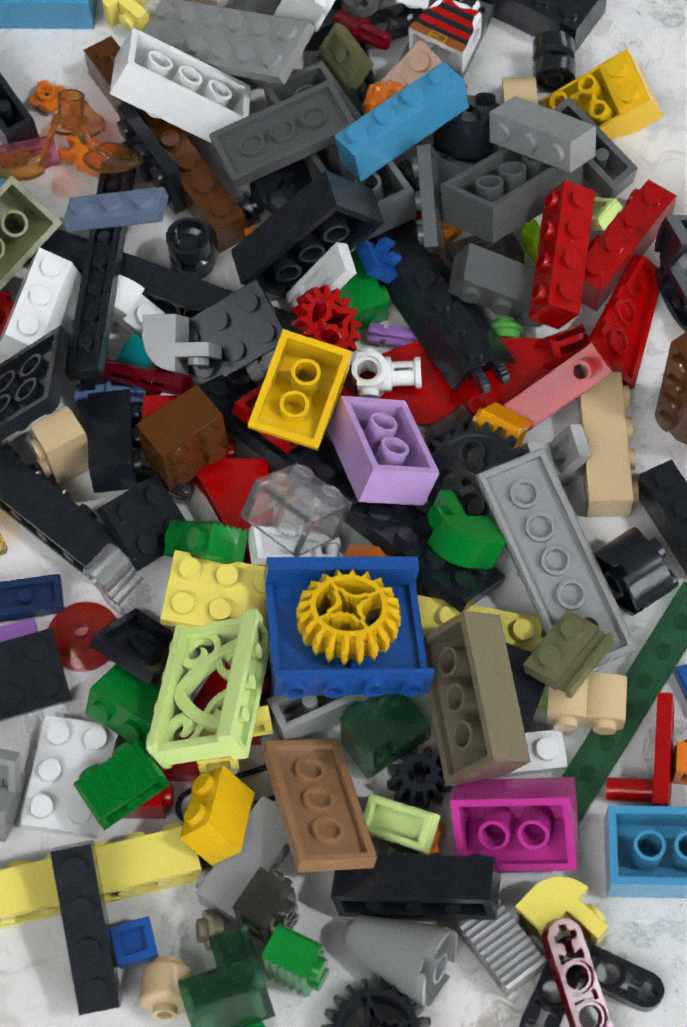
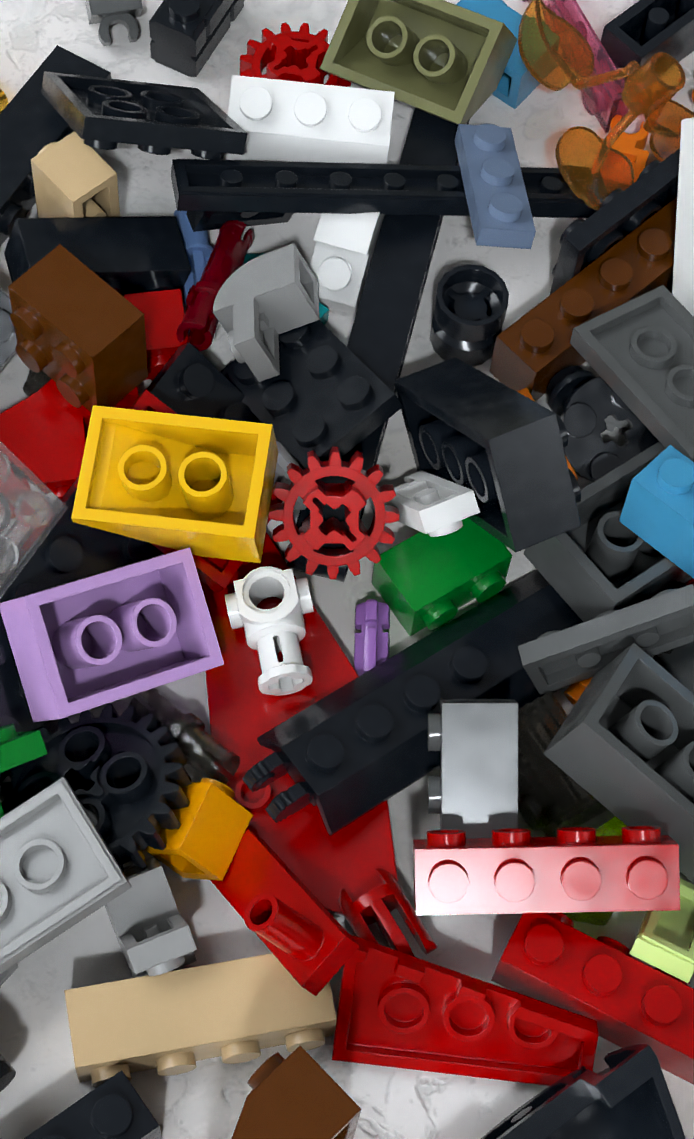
camera: 70 degrees right, 0 degrees up
blue tile [355,237,402,284] -> none
bright green plate [490,317,524,338] -> none

